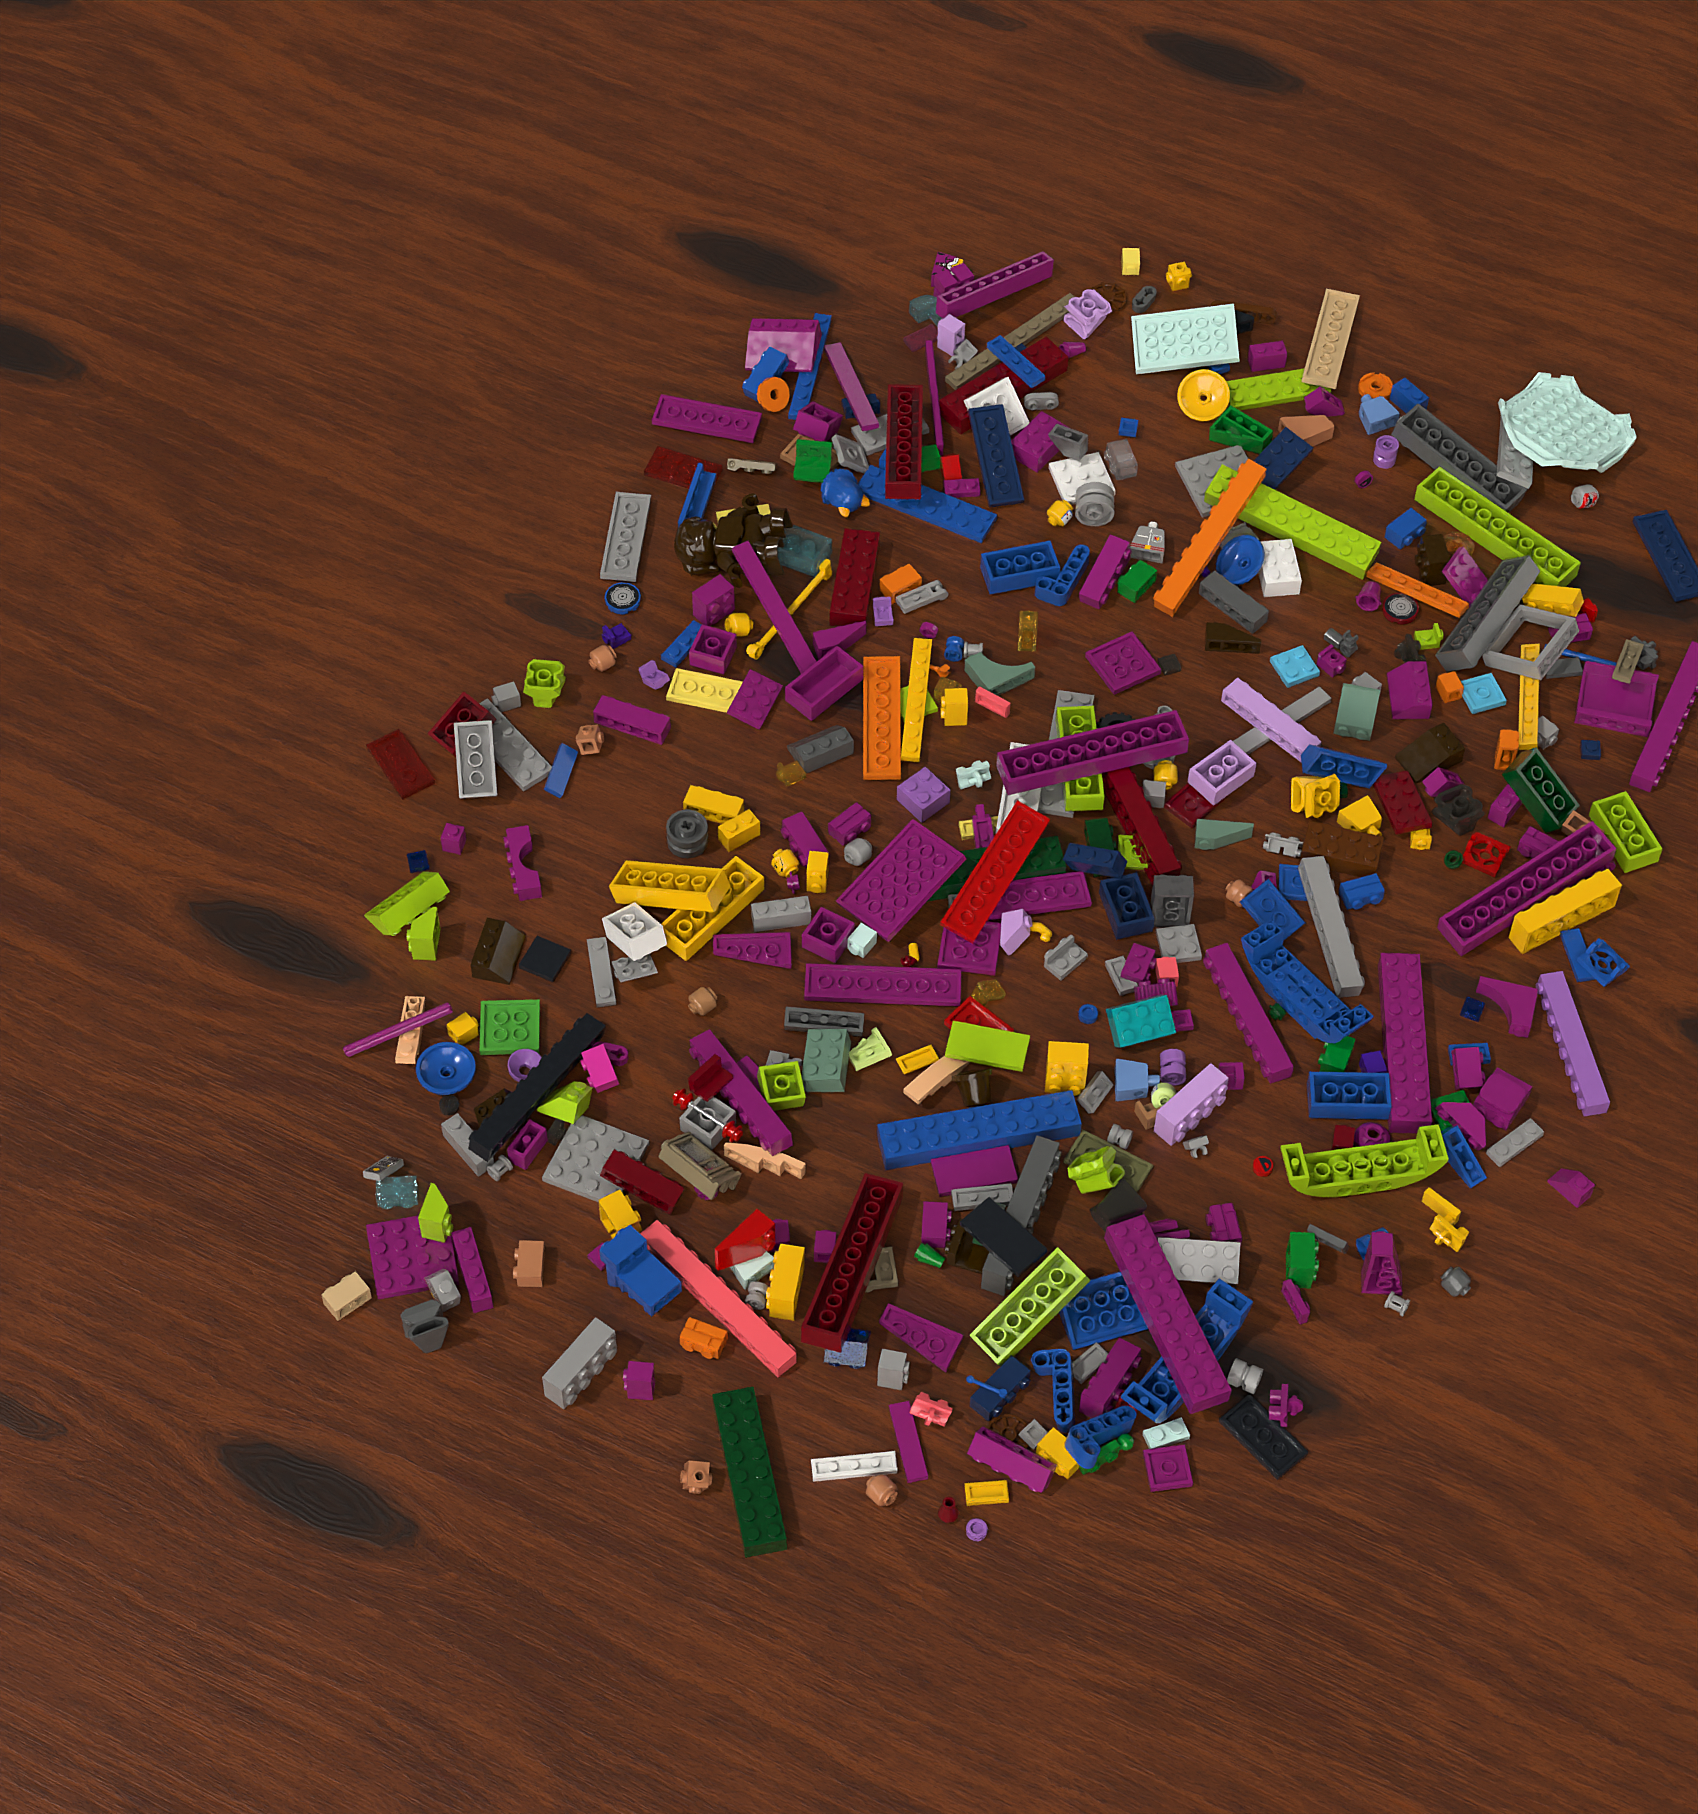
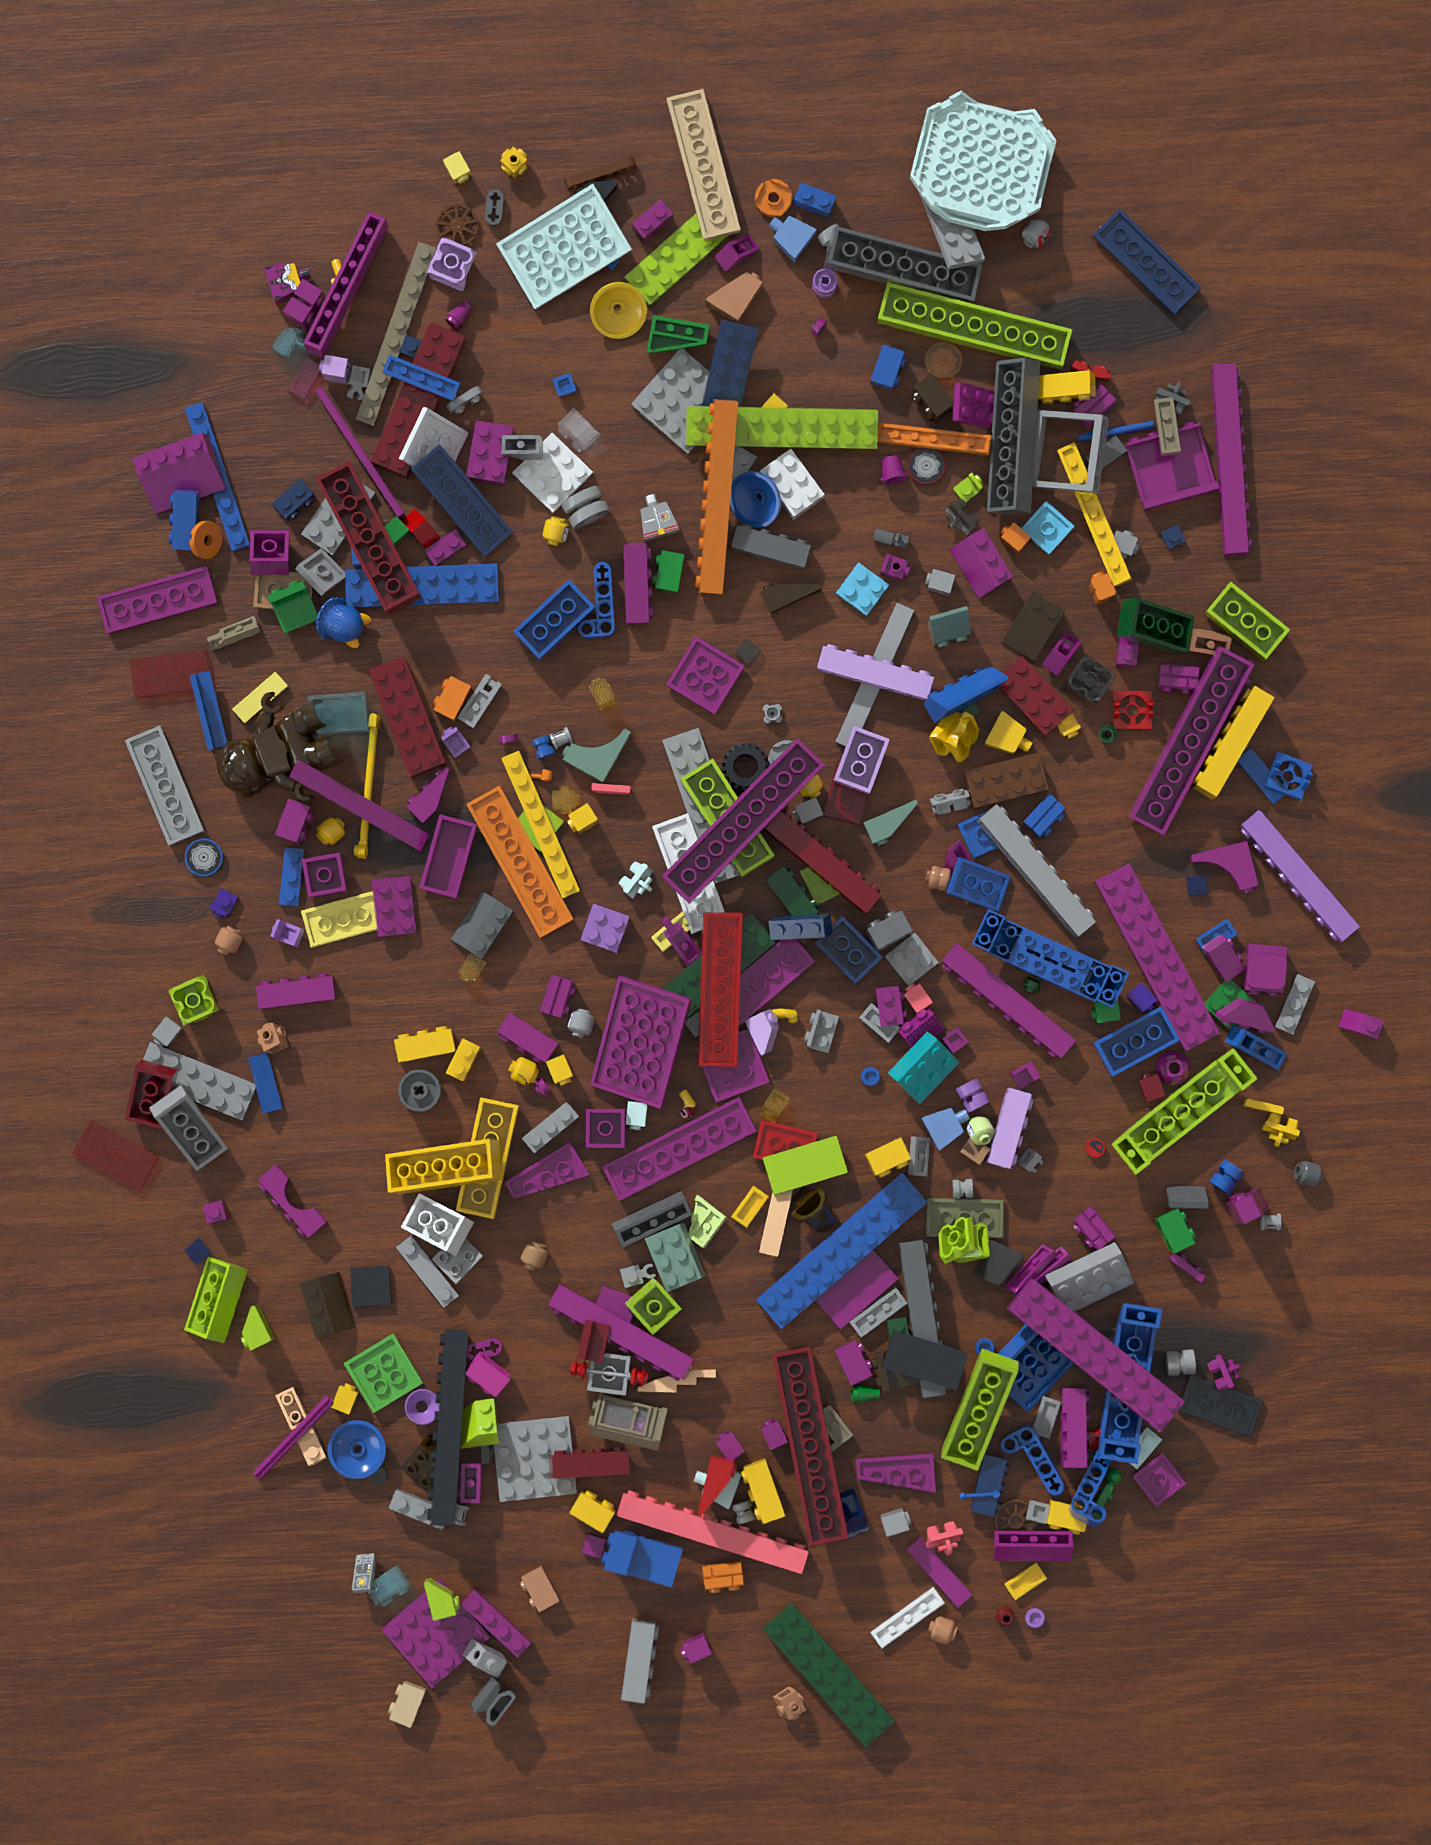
camera: 25 degrees left, 30 degrees up
magenta tile [824,342,879,431] -> none

